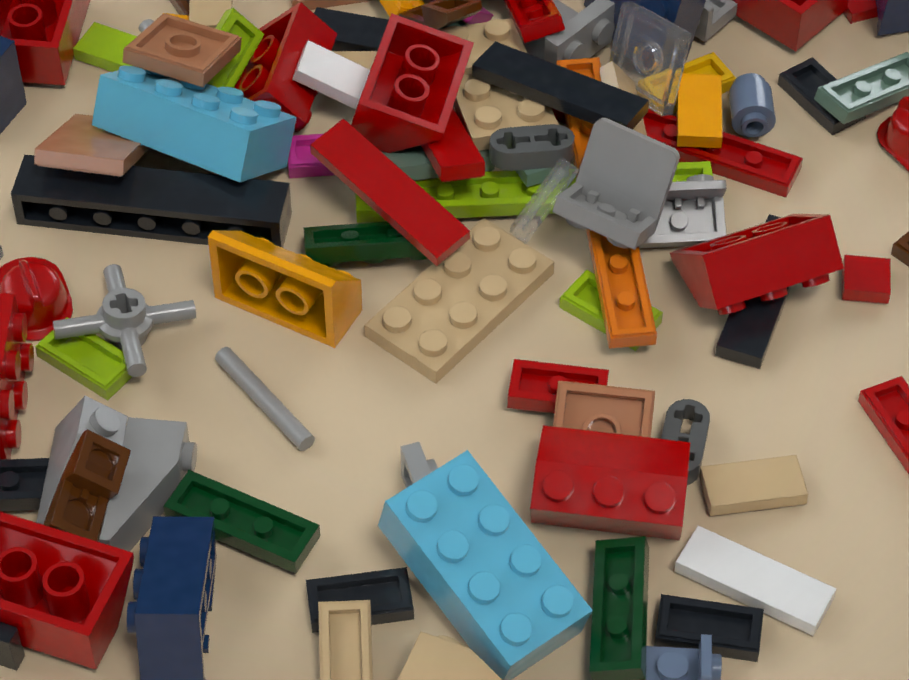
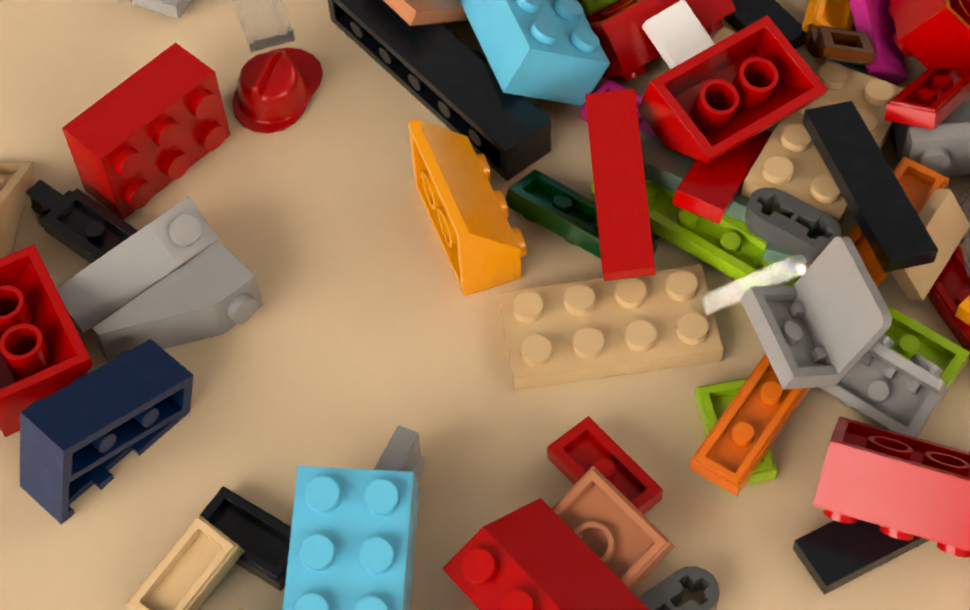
camera: 45 degrees right, 5 degrees up
lime tile [35,317,132,401] -> none
reddish brown slope [43,429,131,541] -> none
light grey bar [52,264,196,377] -> none
dark green plate [163,470,320,574] -> none
light grey bar [215,347,315,451] -> none

